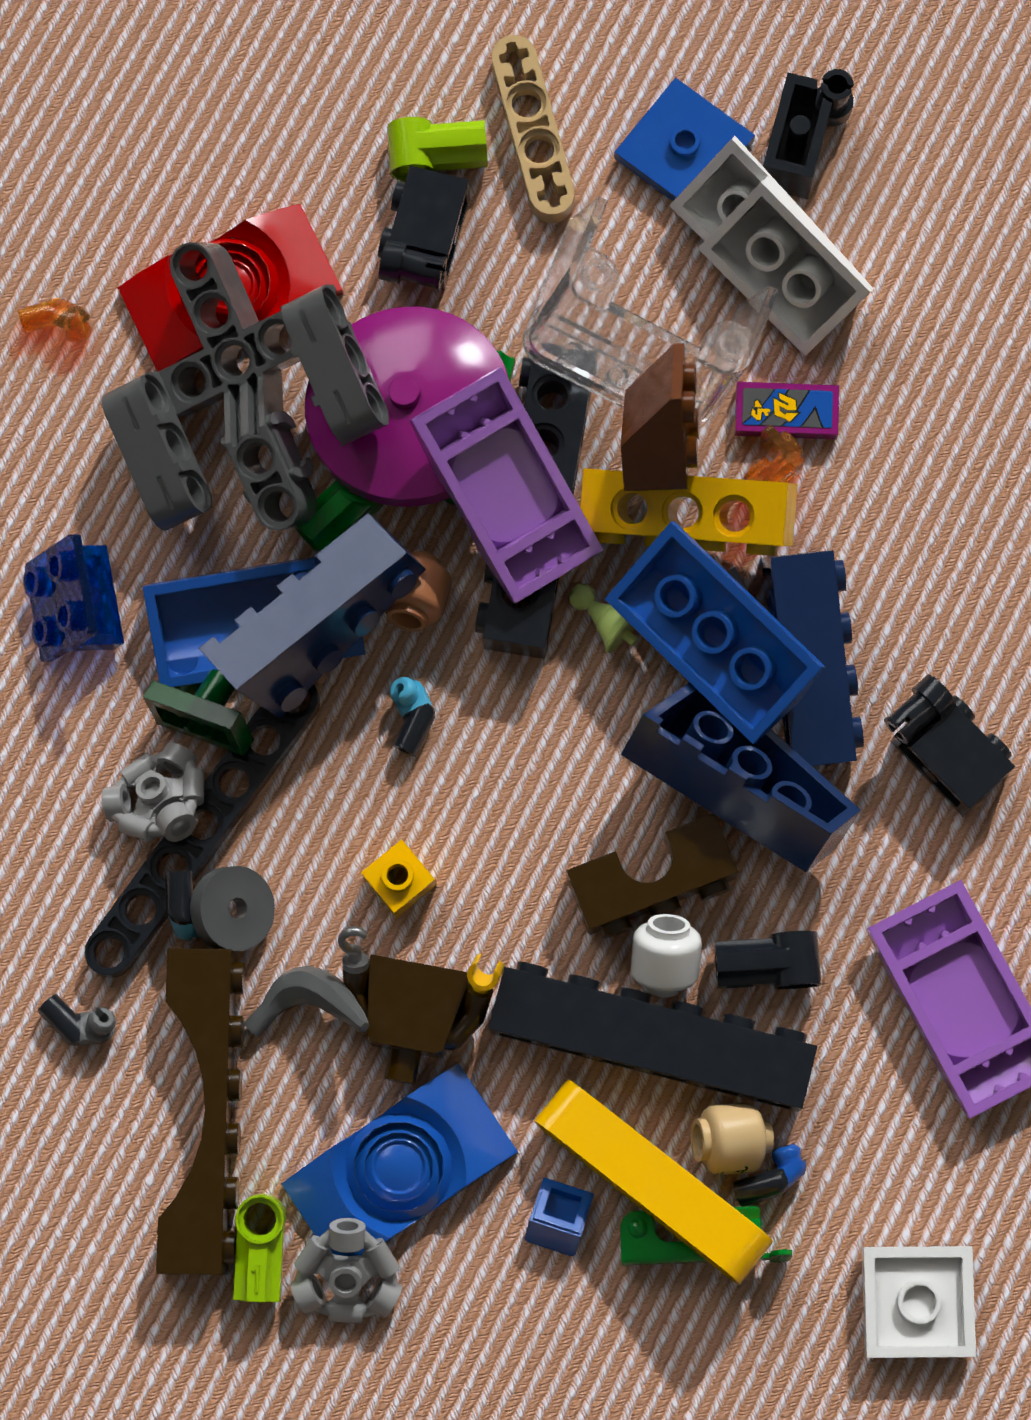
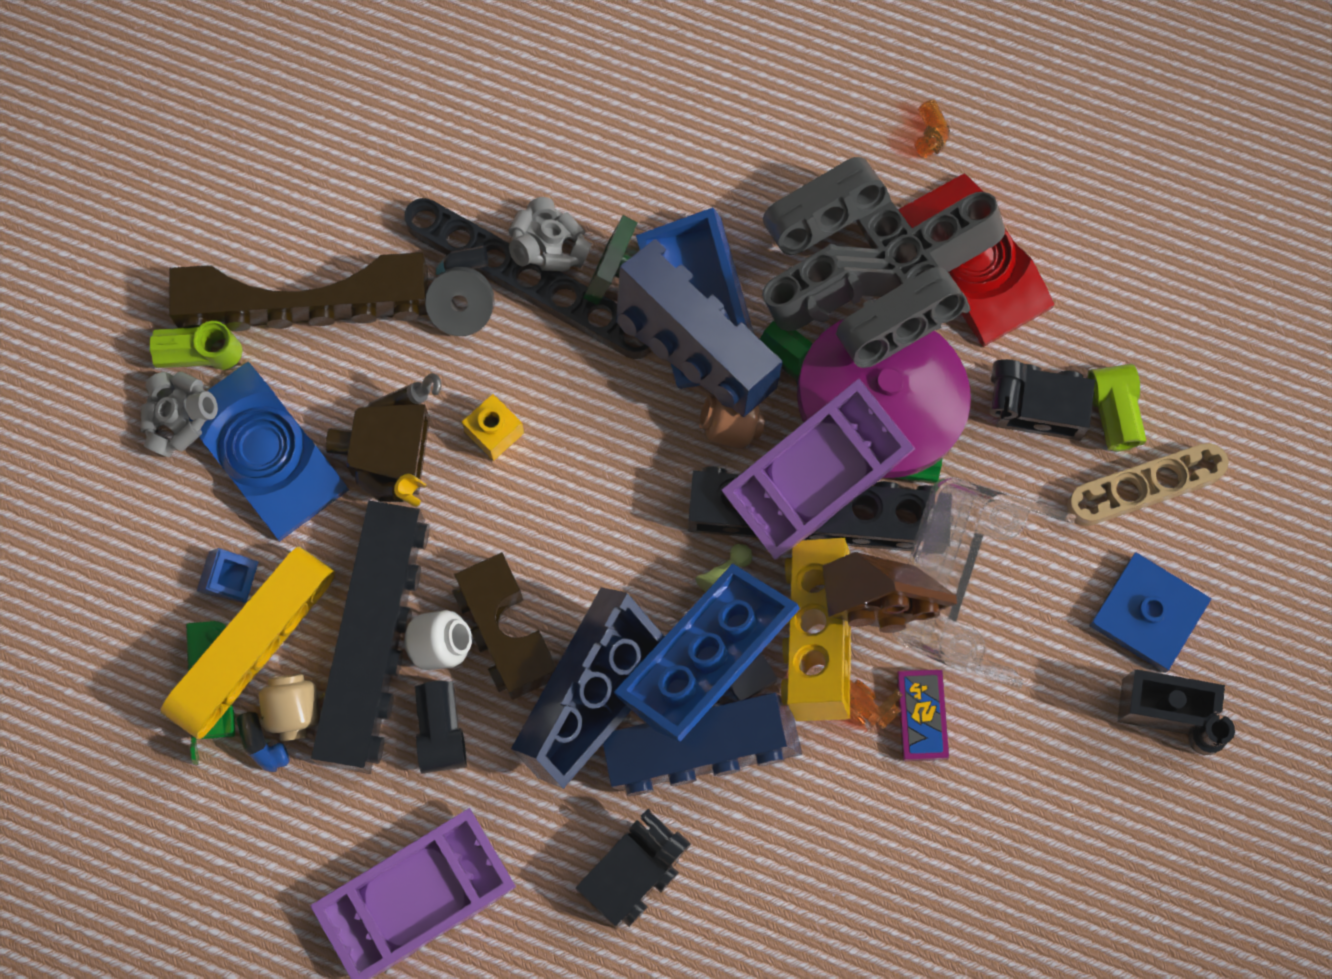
camera: 80 degrees right, 5 degrees down
clear blue bracket [23,534,124,662] -> none
arm [37,994,116,1046] -> none
dark grey piece [244,966,369,1037] -> none
arm [390,677,435,757] -> none
white slope [669,136,874,356] -> none
white plate [862,1246,976,1358] -> none

